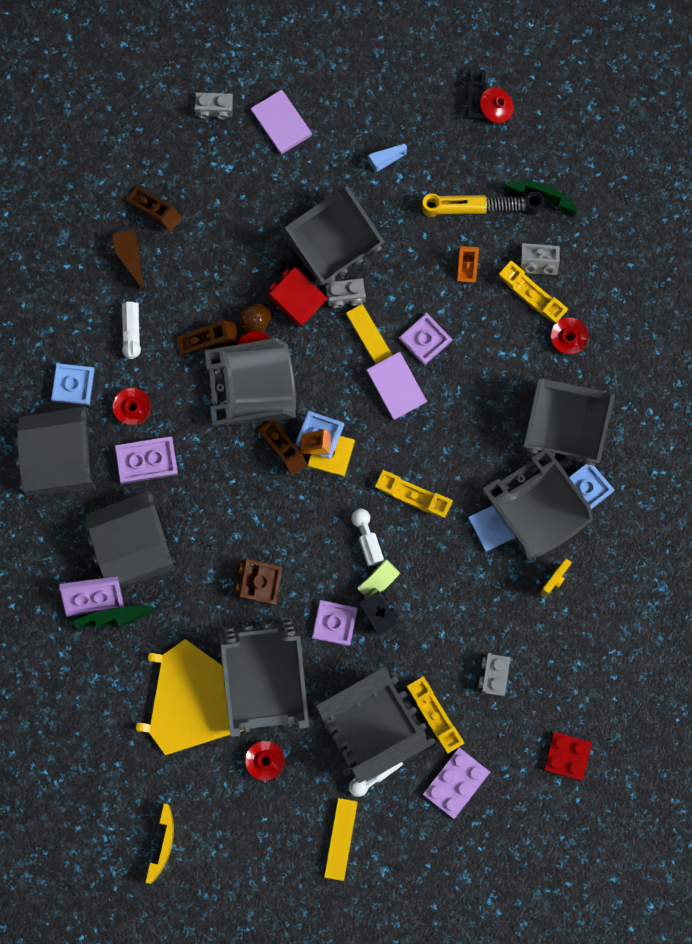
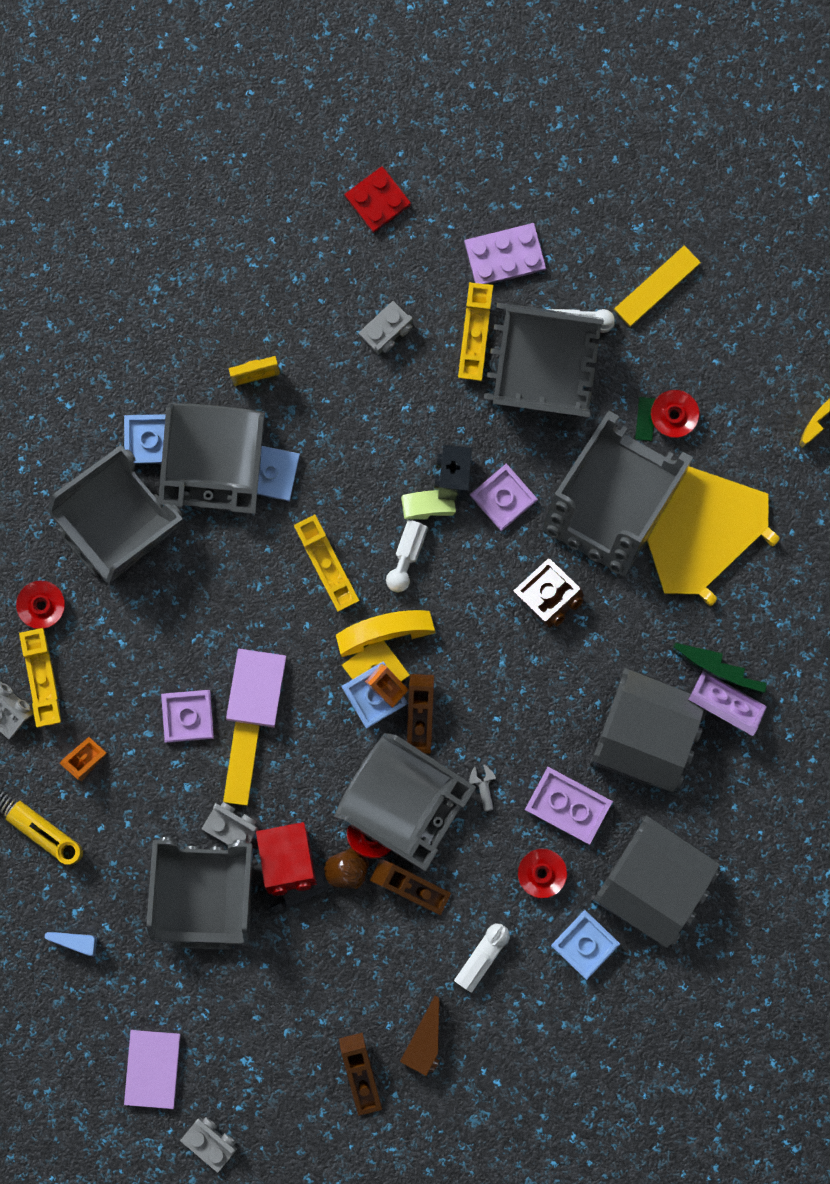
camera: 140 degrees left, 5 degrees up
none -> yellow slope [336,610,435,657]
none -> light grey bar [469,765,496,812]
none -> dark green sticker [635,397,656,441]

